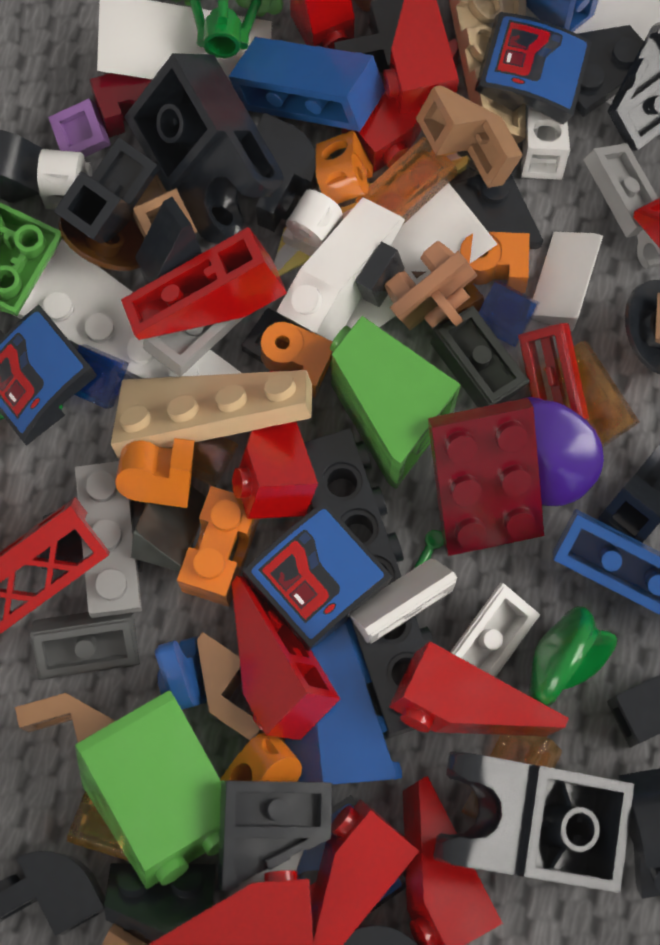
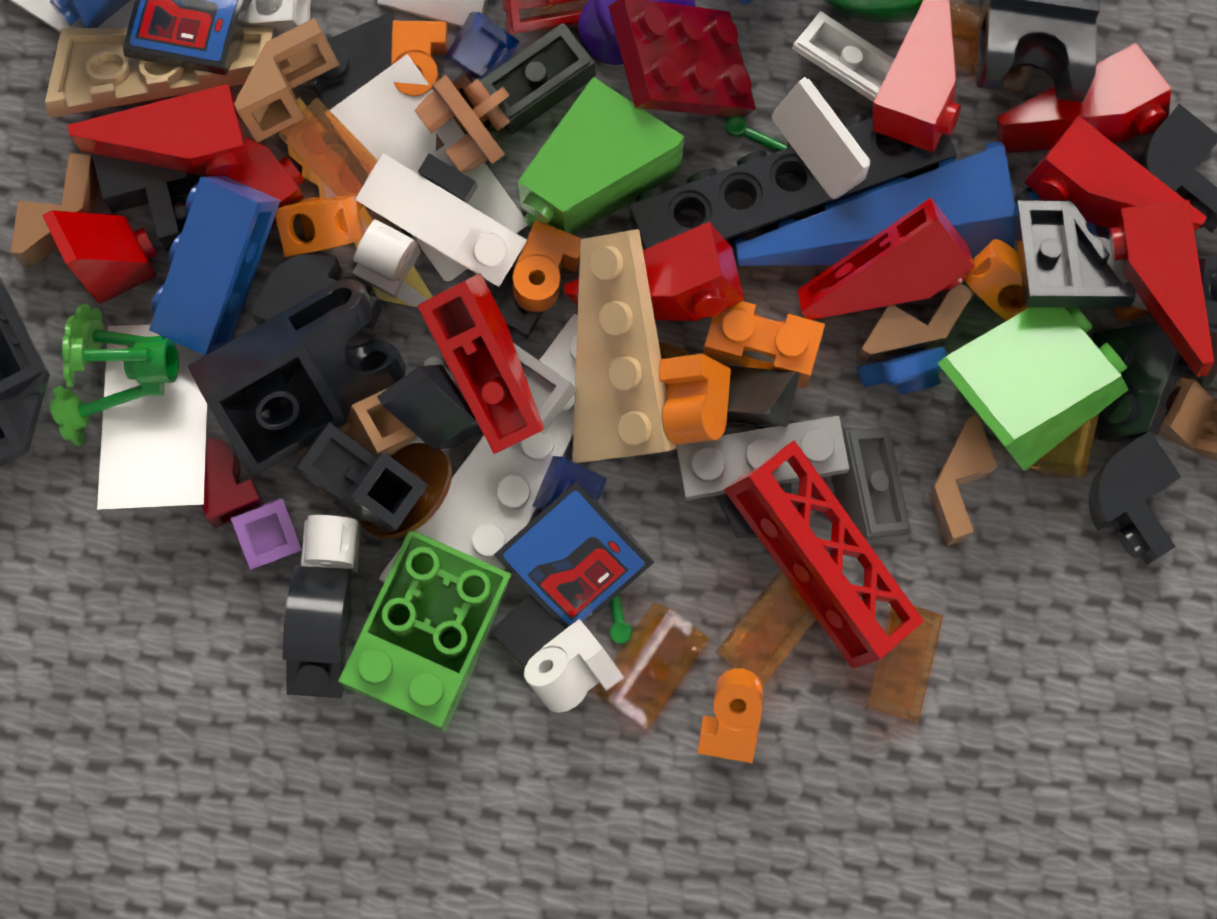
camera: 90 degrees left, 5 degrees up
slope [242,501,393,651] -> none

